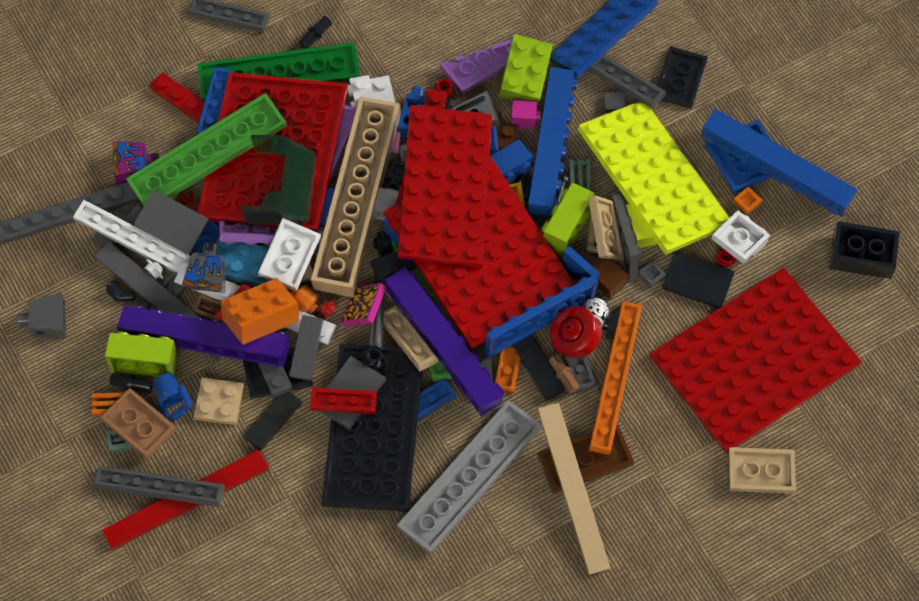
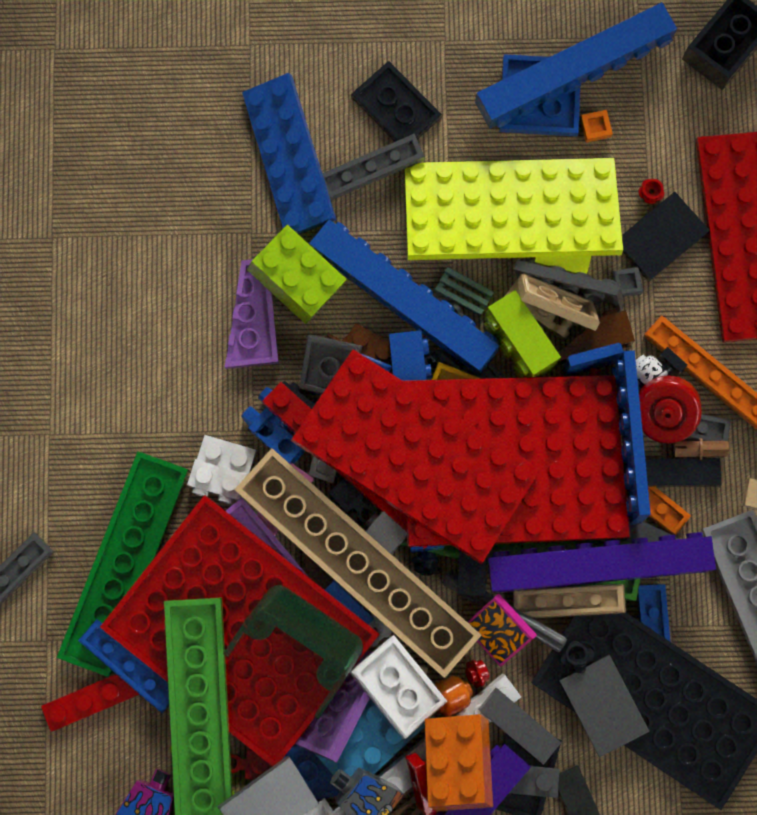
camera: 60 degrees left, 15 degrees up
black axle [299,16,332,49] -> none
red plate [310,388,377,414] -> none
red plate [434,79,454,97] -> none
dark pink brick [511,100,541,129] -> none
dark grey tile [604,91,626,113] -> none
white plate [711,211,770,264] -> none

